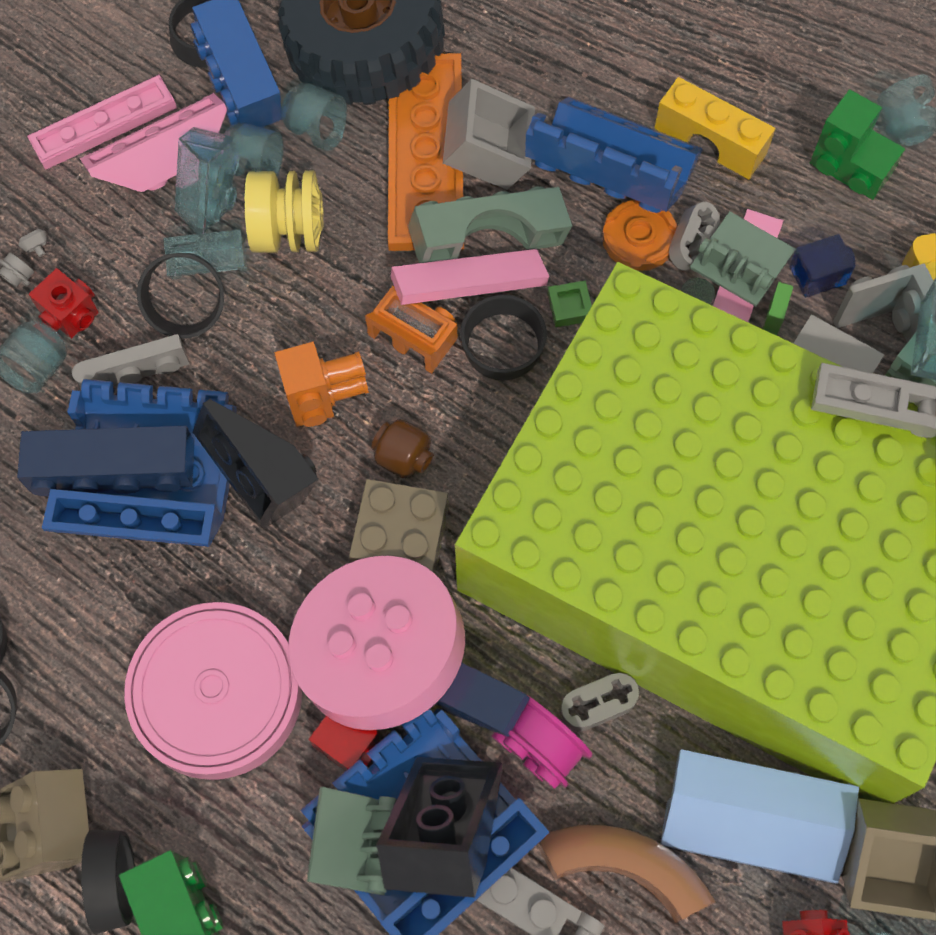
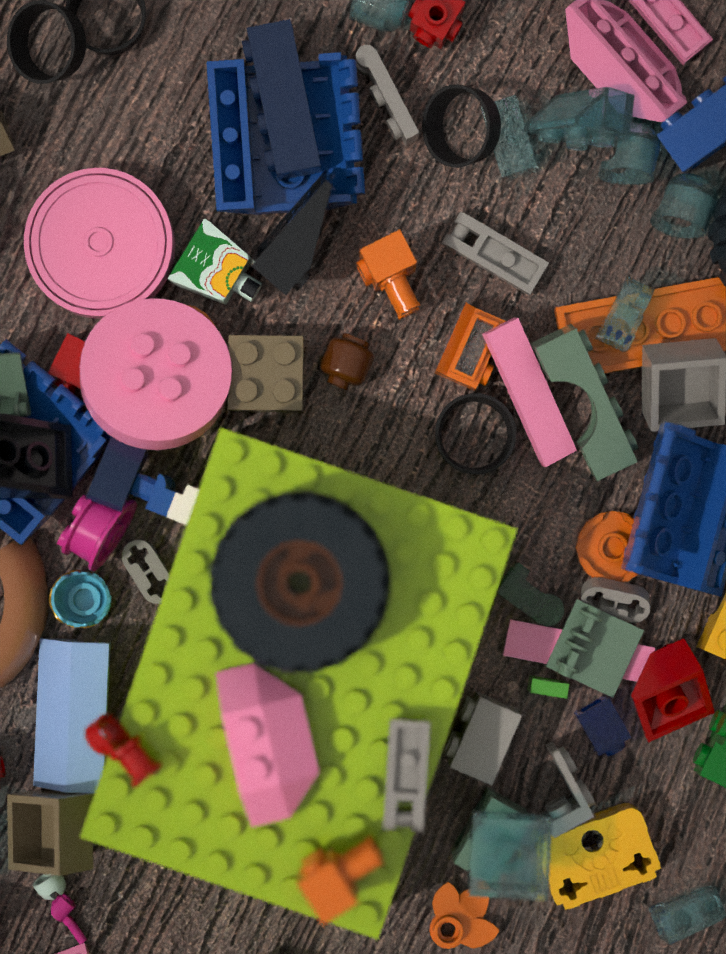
camera: 80 degrees right, 20 degrees up
light yellow wheel [245,170,324,253] -> none
bright green tile [547,280,592,328] -> none
none -> medium azure hair [49,570,112,628]
none -> red connector [85,713,162,788]
none -> blue hips [130,473,199,525]
none -> torso [168,218,263,305]
none -> black wheel [209,492,391,674]
none -> bright pink wedge [215,663,320,827]
none -> light grey plate [441,212,549,296]
none -> clear light blue leg [594,276,655,353]
none -> red slope [631,638,715,743]

